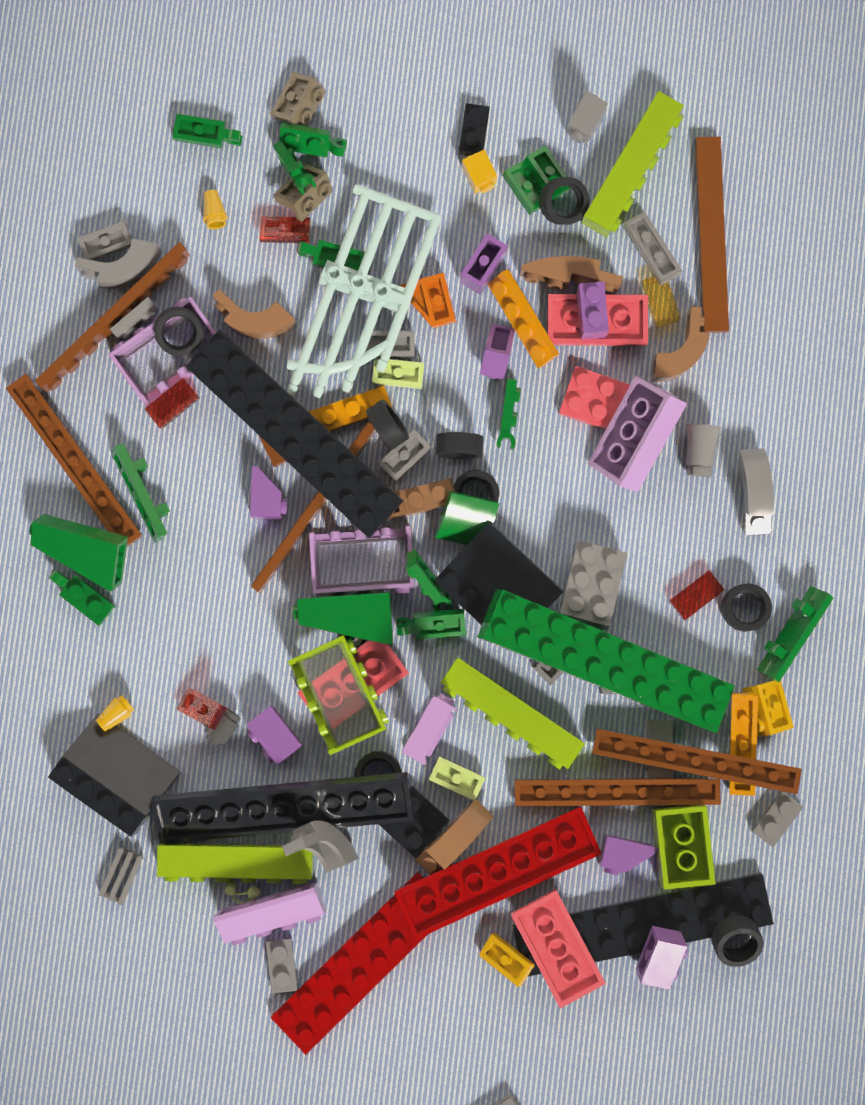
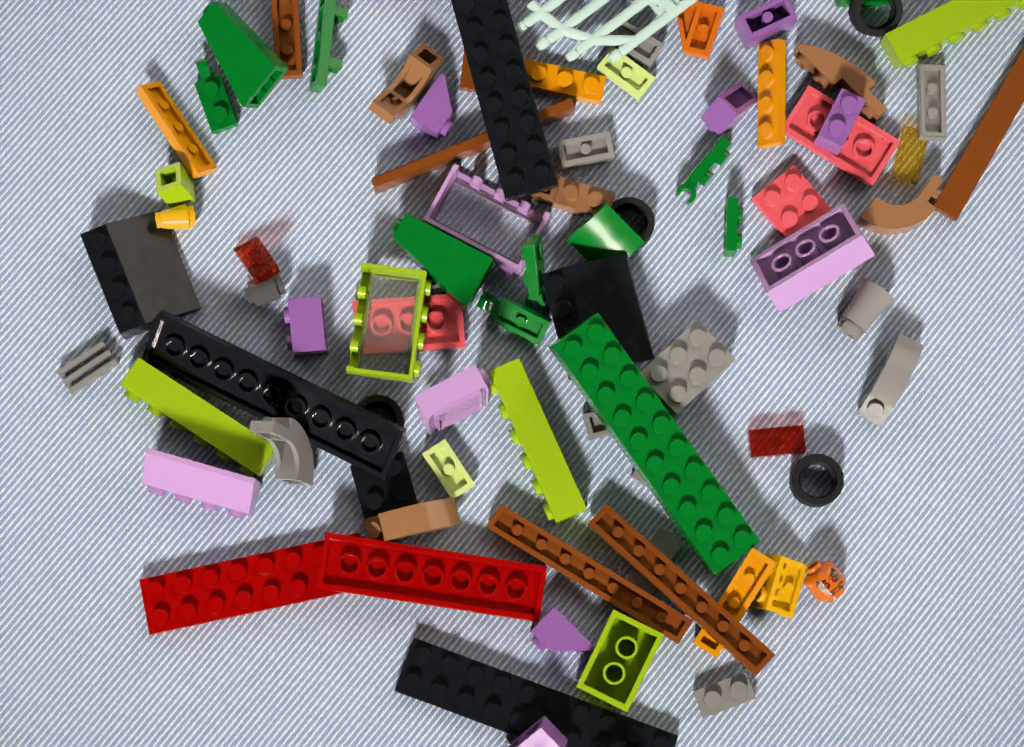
camera: 30 degrees right, 5 degrees down
yellowish green piece [225,879,260,904] -> none
light grey plate [266,937,298,994] -> none
black tyre [366,400,409,449] -> none
black tyre [436,432,483,459] -> none
yellow plate [479,933,535,987] -> none
coral plate [510,889,606,1008] -> none
green hinge [756,586,834,682] -> none
none -> light orange plate [135,81,217,179]
none -> lime brick [155,162,195,208]
none -> medium nougat arch [369,43,445,124]
none -> green plate [723,197,743,257]
none -> orange head [804,560,846,603]

